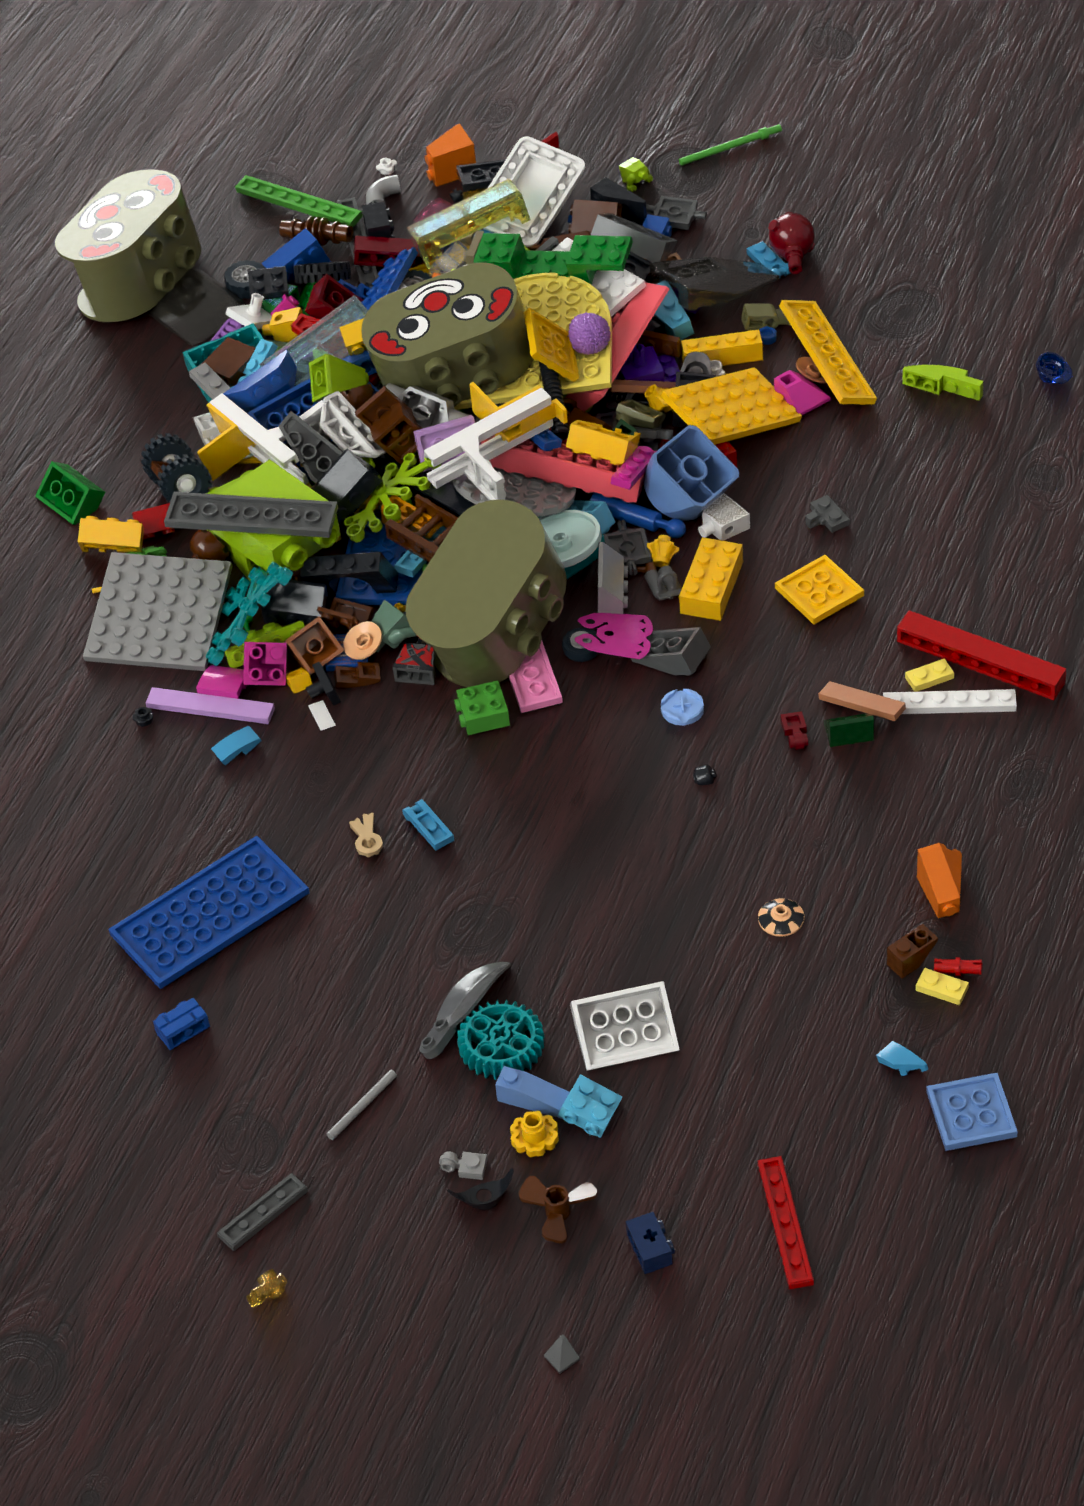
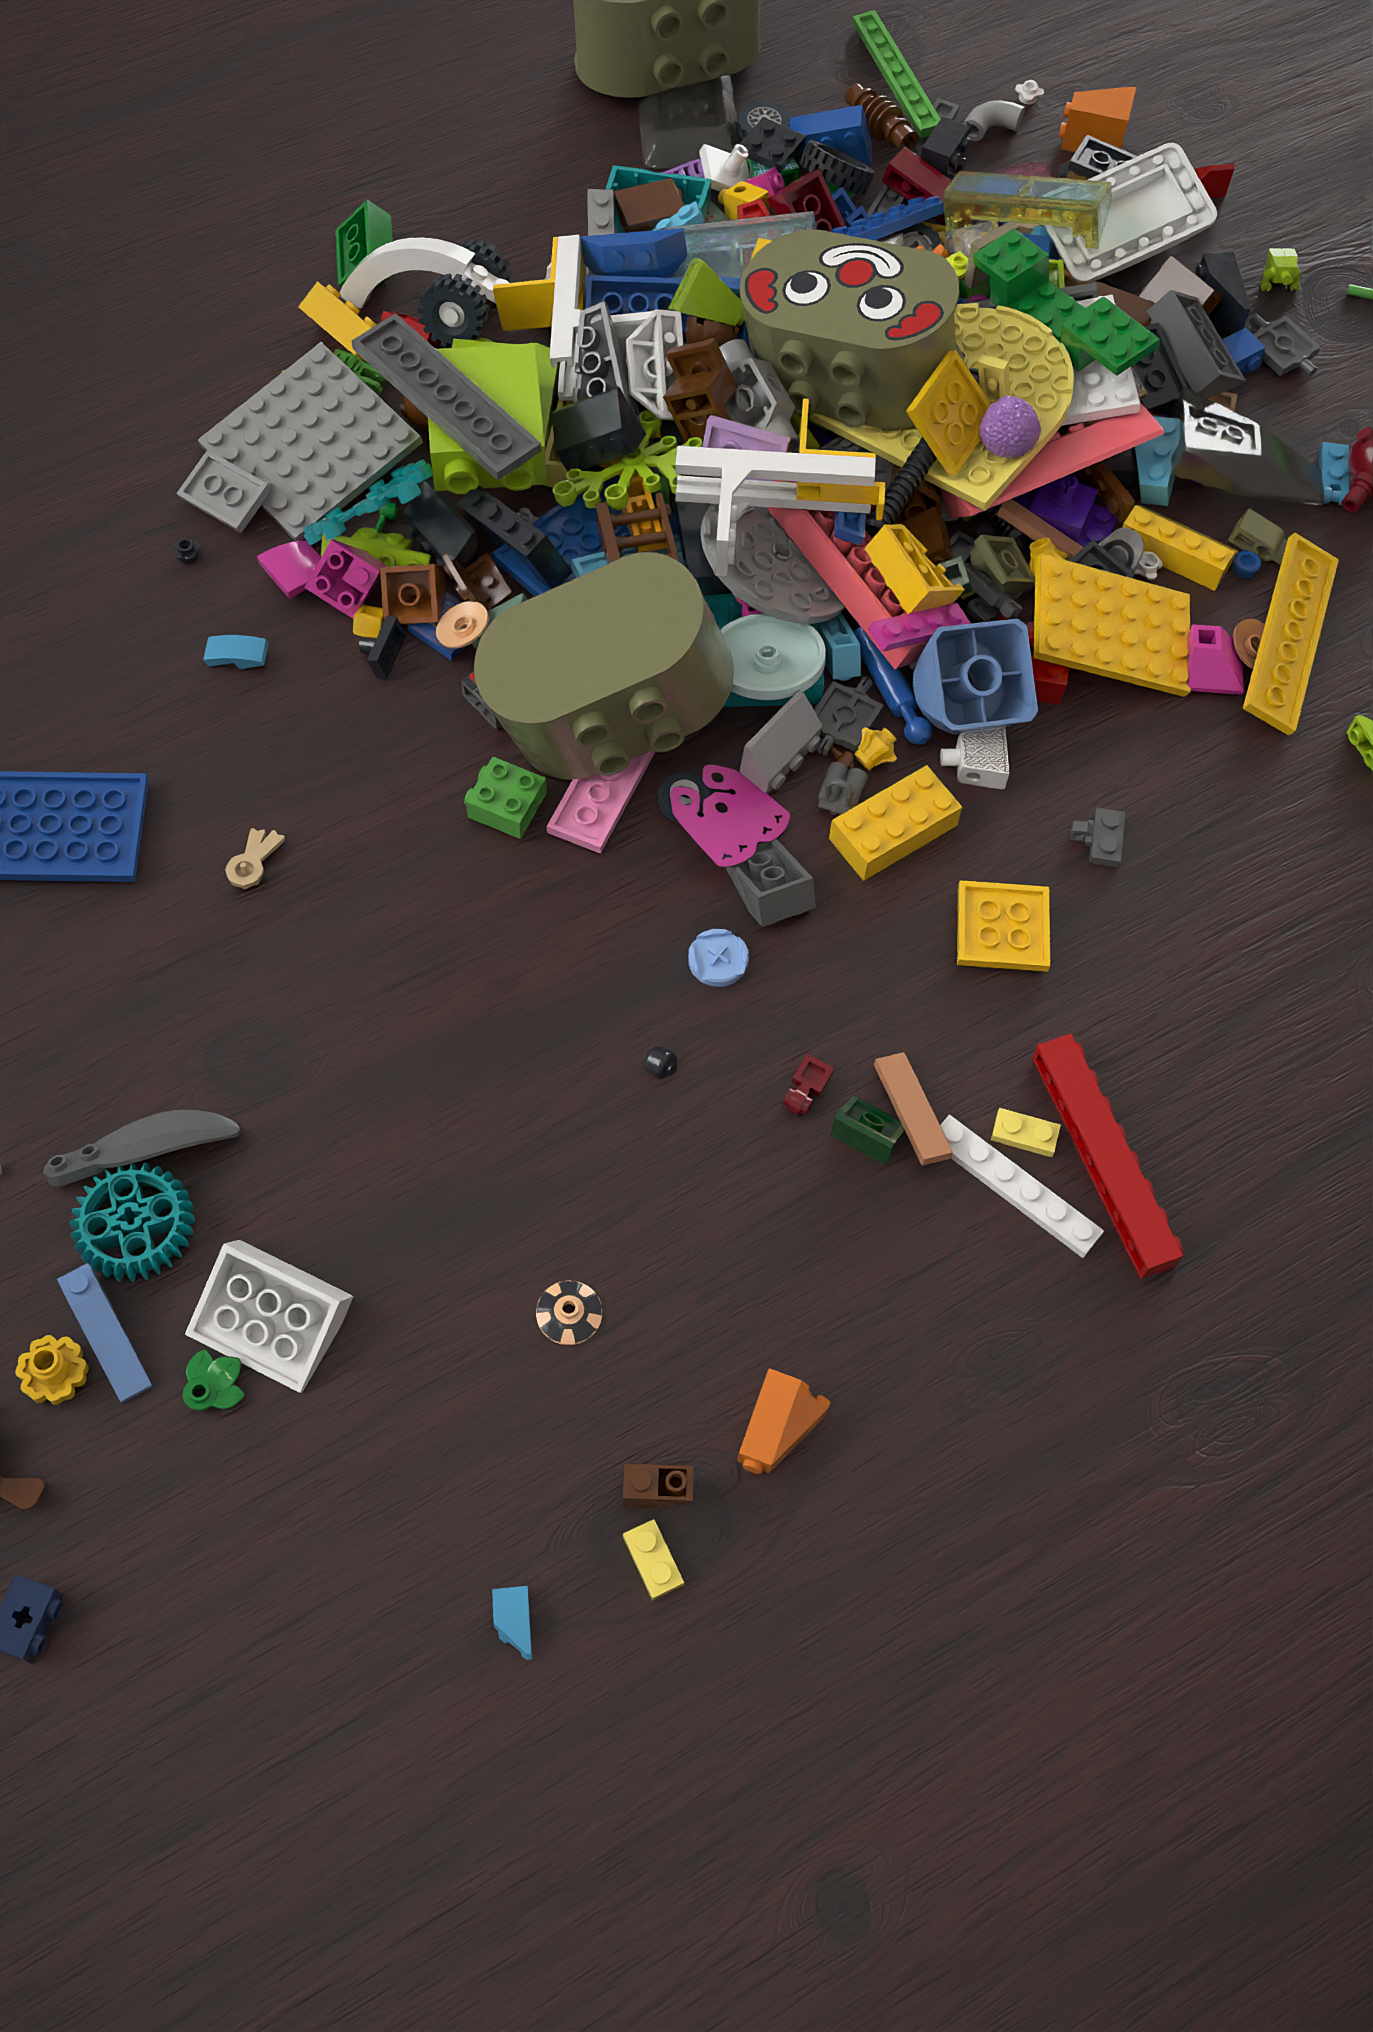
camera: 30 degrees right, 15 degrees up
lavender tile [146,687,275,724] -> none
white sticker [308,700,336,731] -> none
reddish brown slope [334,662,380,688] -> none
dark azure plate [402,799,454,851] -> none
medium azure plate [558,1074,622,1138] -> none
red tile [758,1156,814,1290] -> none
medium blue plate [926,1073,1018,1151] -> none
red pin [934,957,983,976] -> none
none -> light grey plate [176,450,272,533]
none -> green plate [182,1350,245,1411]
none -> white arch [340,237,509,309]
none -> light yellow plate [978,354,1010,404]

